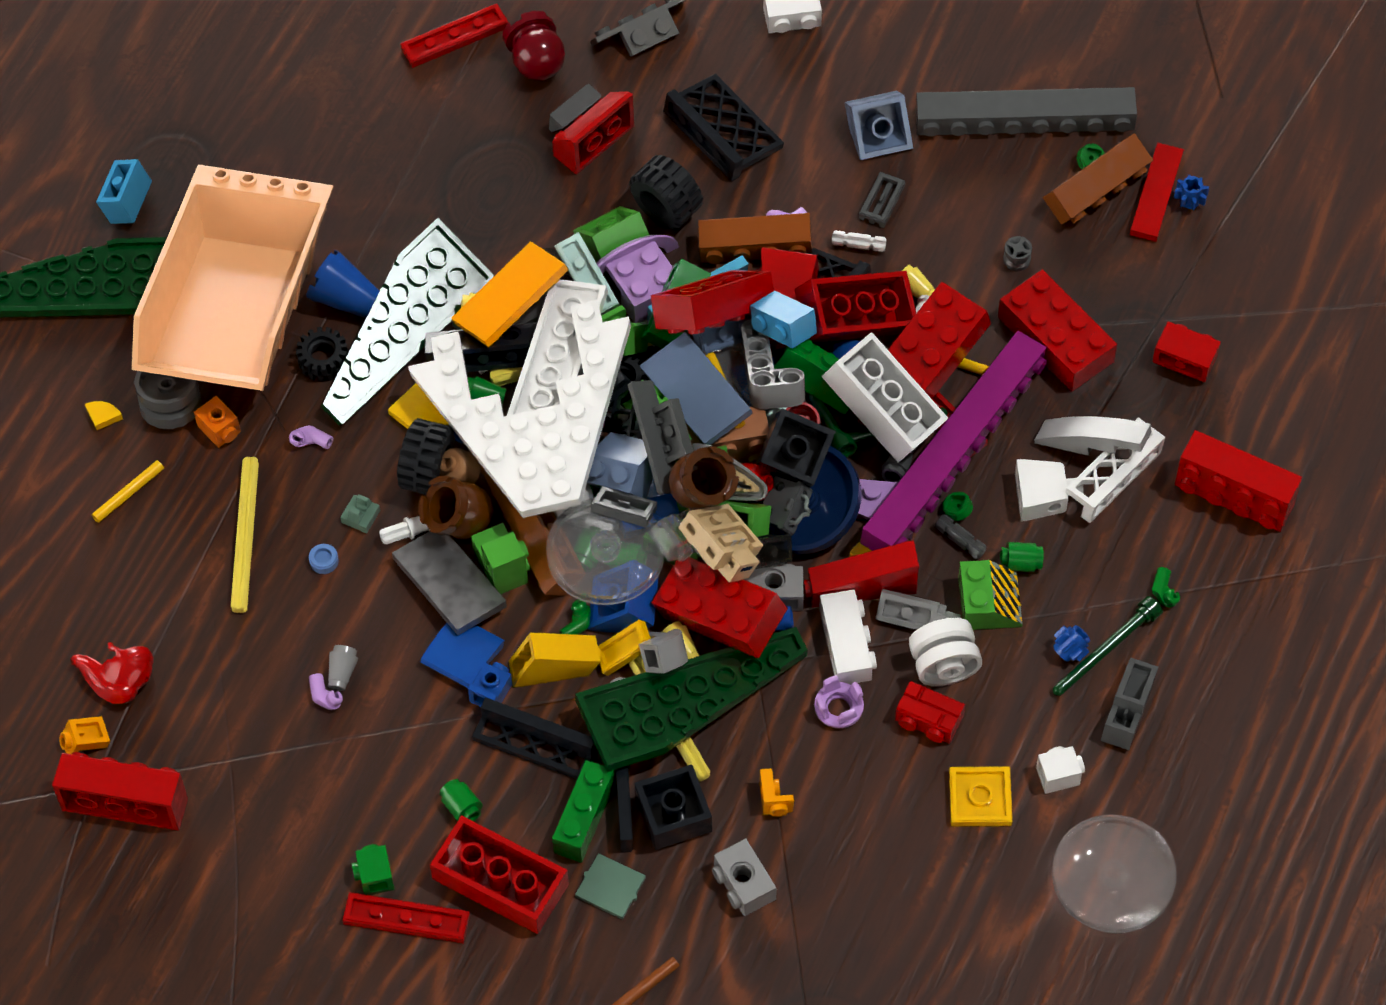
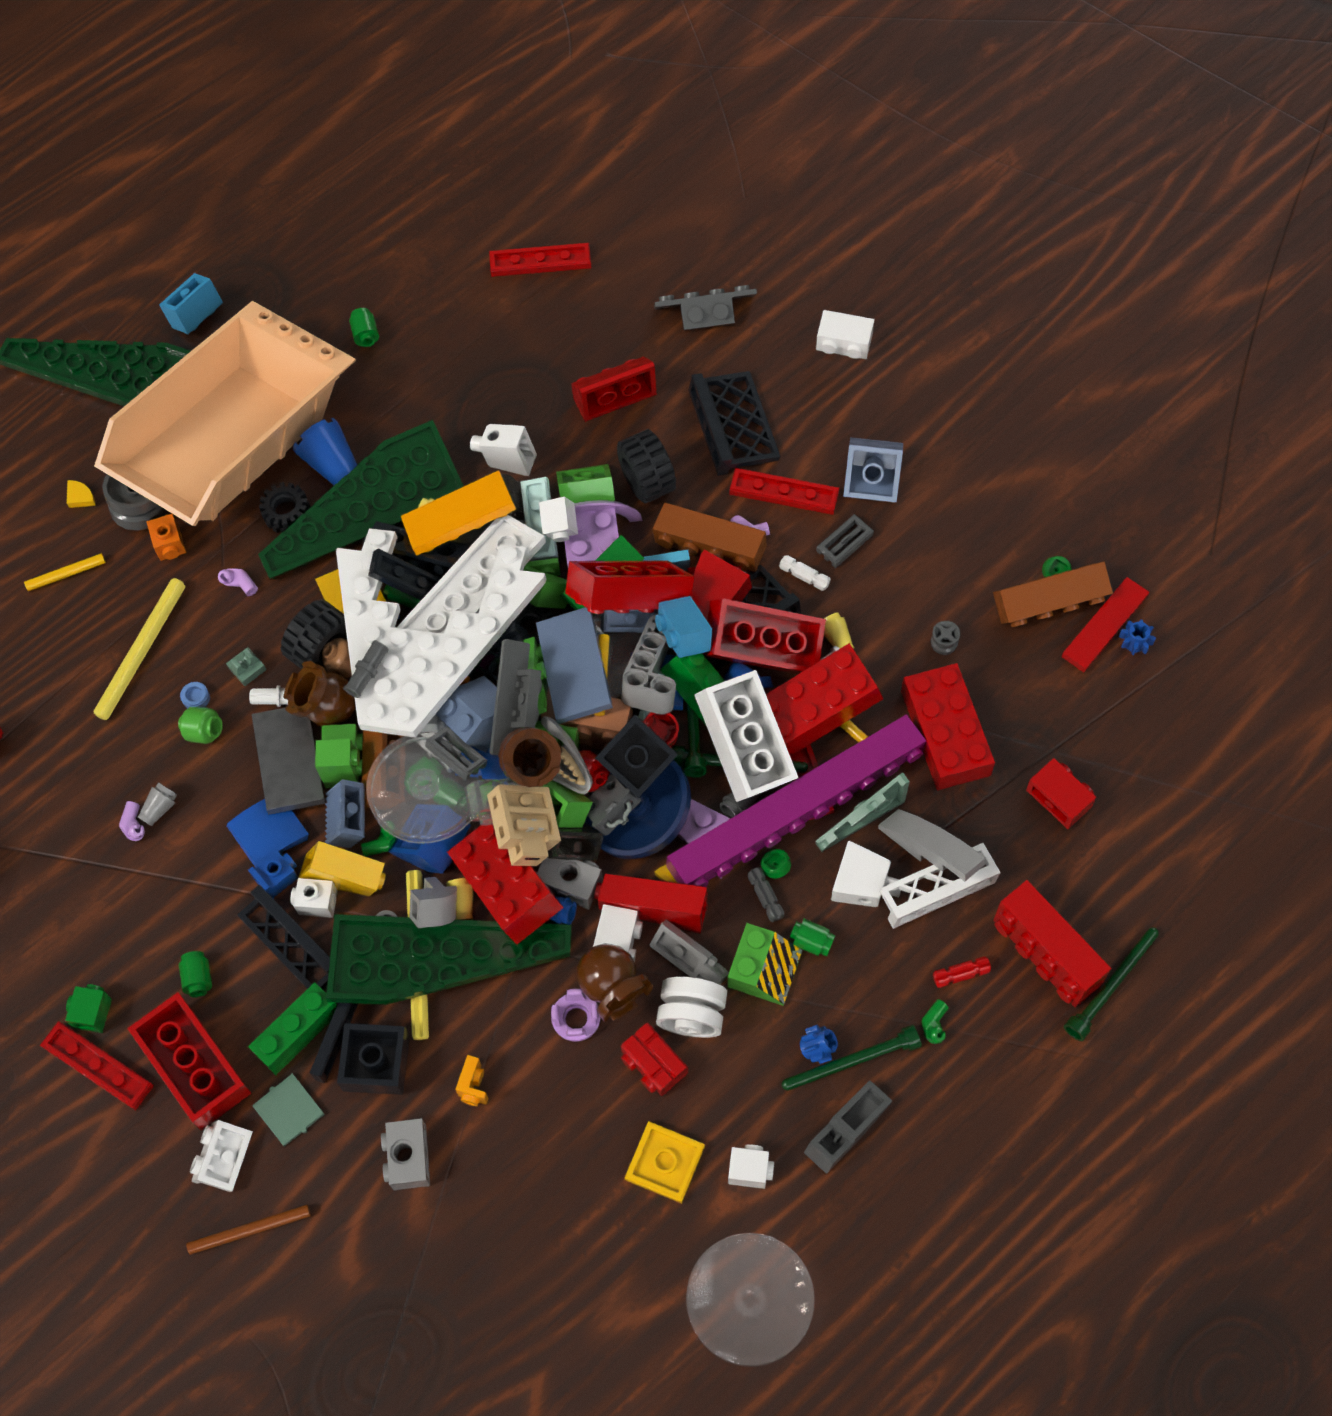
camera: 25 degrees right, 5 degrees up
dark red tile [502,11,565,81] -> none
dark grey slope [549,84,602,132] -> none
yellow tile [598,619,651,676] -> none
dark grey brick [915,87,1137,136] -> none
none -> bright green head [178,706,222,744]
none -> white bracket [190,1120,253,1192]
none -> white brick [290,878,338,918]
none -> sand blue brick [325,779,365,848]
none -> dark grey pin [343,640,389,698]
none -> green brick [349,308,379,347]
none -> black tile [368,548,441,600]
none -> white torso [470,424,537,476]
none -> white brick [539,497,578,542]
none -> reddish brown tile [577,943,653,1022]
none -> red tile [729,468,839,515]
none -> sand green wing [816,773,910,852]
none -> red axle [933,956,991,988]
none -> dark green piece [1064,927,1159,1041]

